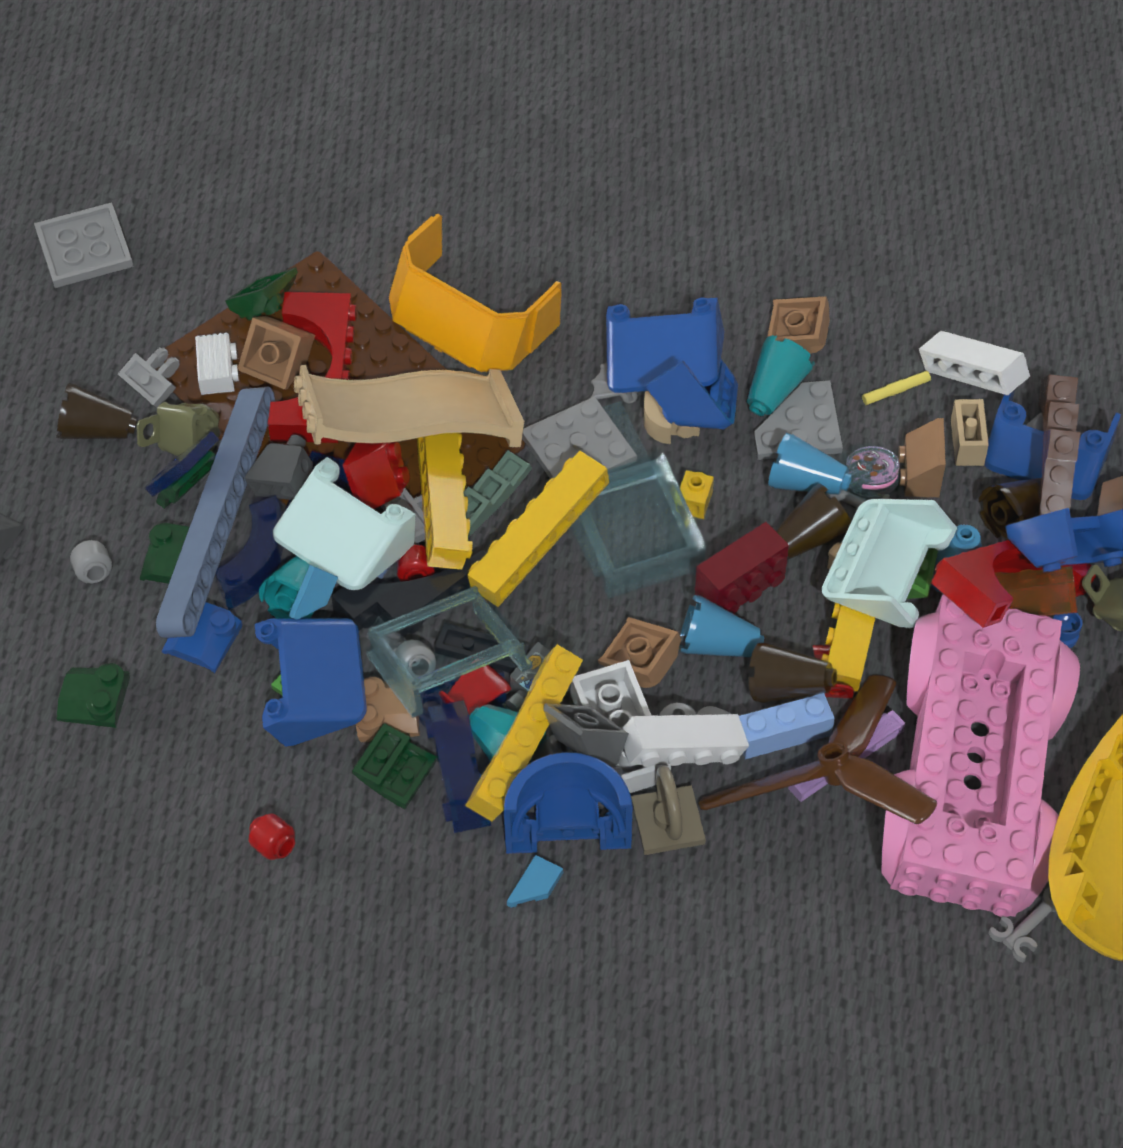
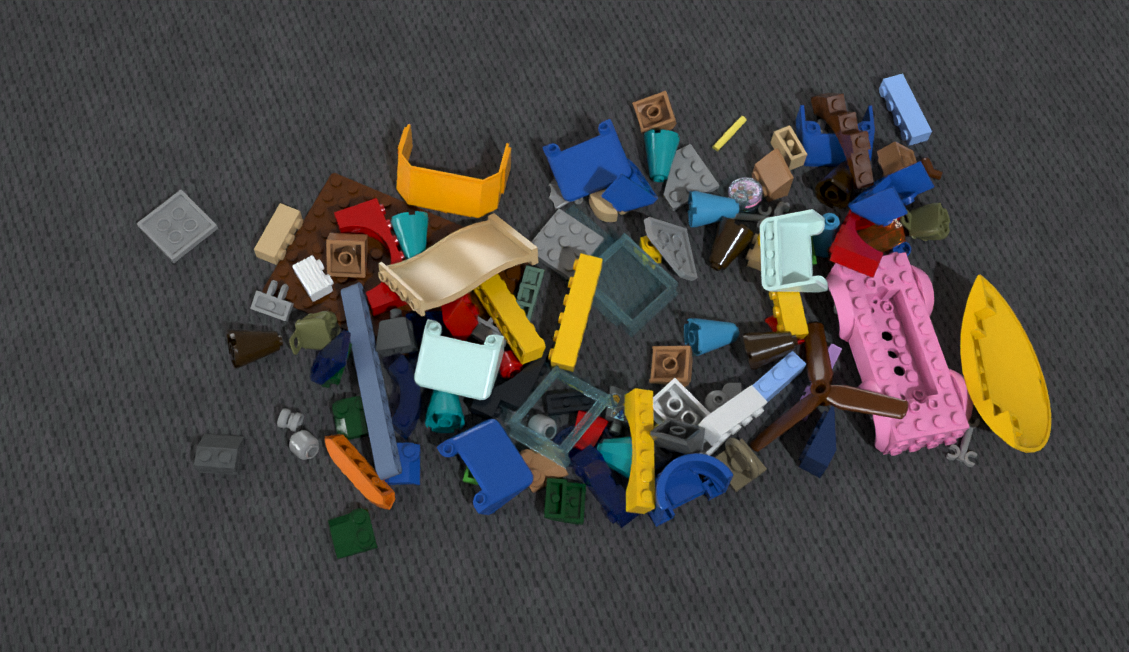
camera: 30 degrees left, 10 degrees up
dark green slope [225,267,298,321] -> none
red head [249,813,295,860] -> none
dark azure tile [289,565,338,620] -> none
dark azure tile [507,855,563,908] -> none
dark red brick [695,522,789,614] -> none
white brick [919,331,1030,395] -> none
none -> tan brick [254,203,303,265]
none -> light grey wheel [277,408,304,433]
none -> orange brick [325,434,395,510]
none -> teal cone [391,211,429,260]
none -> light grey plate [644,217,698,281]
none -> dark blue slope [798,406,836,478]

